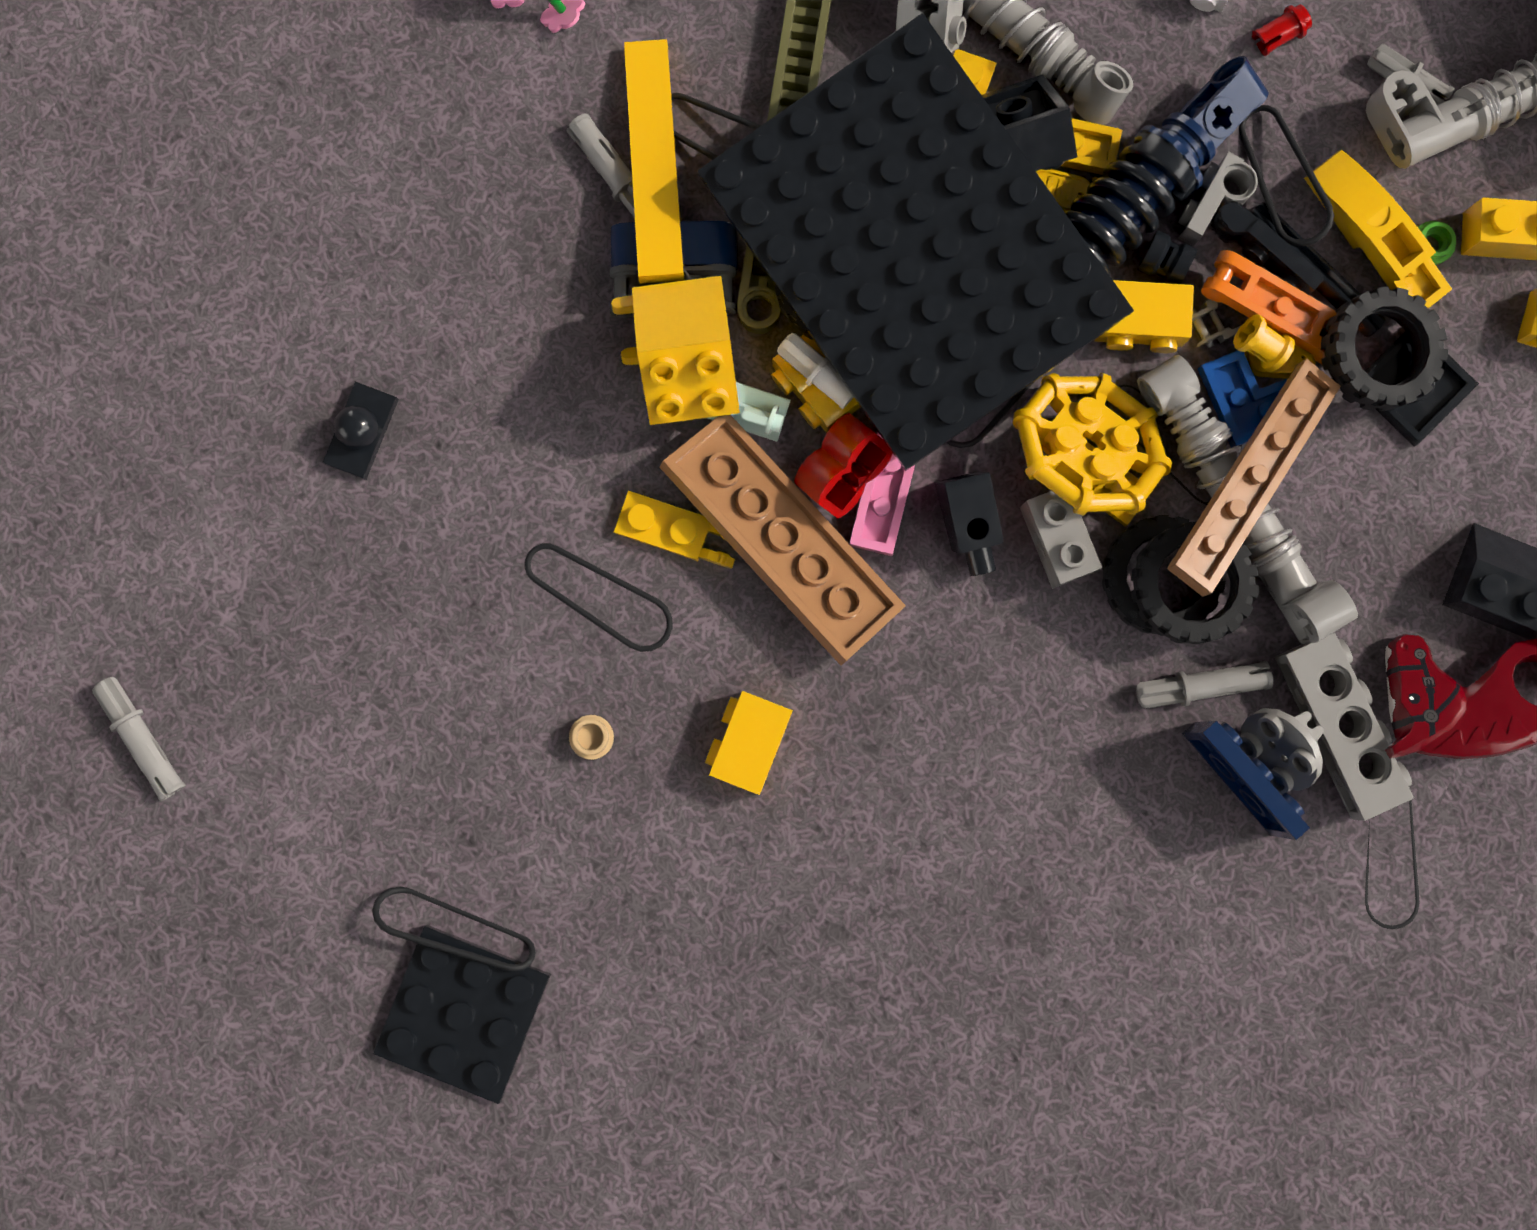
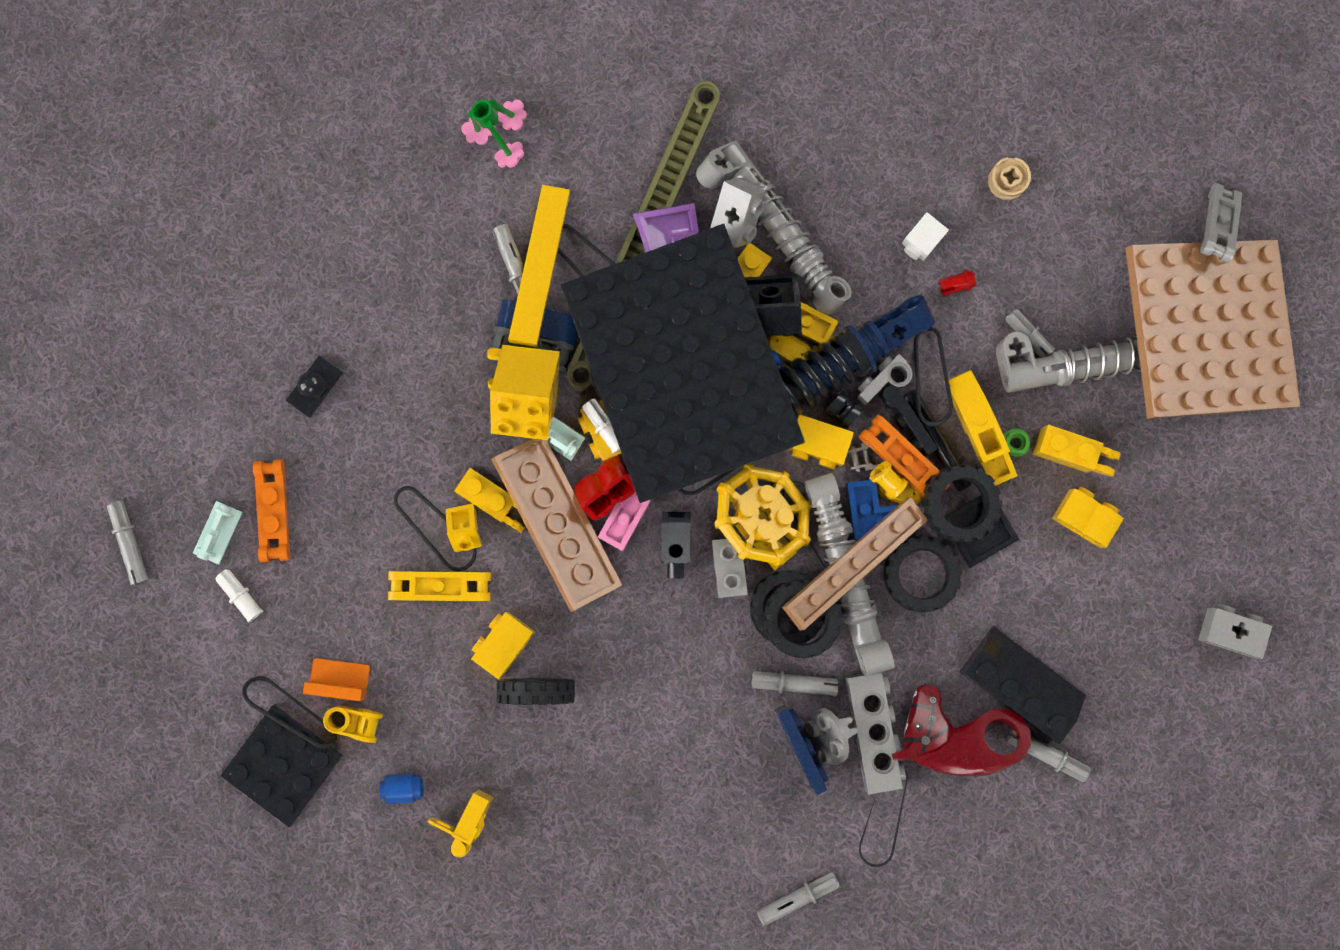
camera: 15 degrees right, 0 degrees up
tan plate [569,715,614,760] -> none
none -> light aqua hinge [193,501,243,564]
none -> white axle [216,569,264,623]
none -> orange plate [253,459,290,563]
none -> orange panel [303,658,370,701]
none -> yellow piece [323,705,383,743]
none -> blue brick [379,773,424,804]
none -> yellow plate [388,571,491,601]
none -> yellow piece [428,790,494,857]
none -> yellow bracket [446,503,482,552]
none -> black tyre [497,678,575,705]
none -> medium lavender plate [633,203,699,253]
none -> light grey axle [756,872,840,926]
none -> black tyre [883,536,962,612]

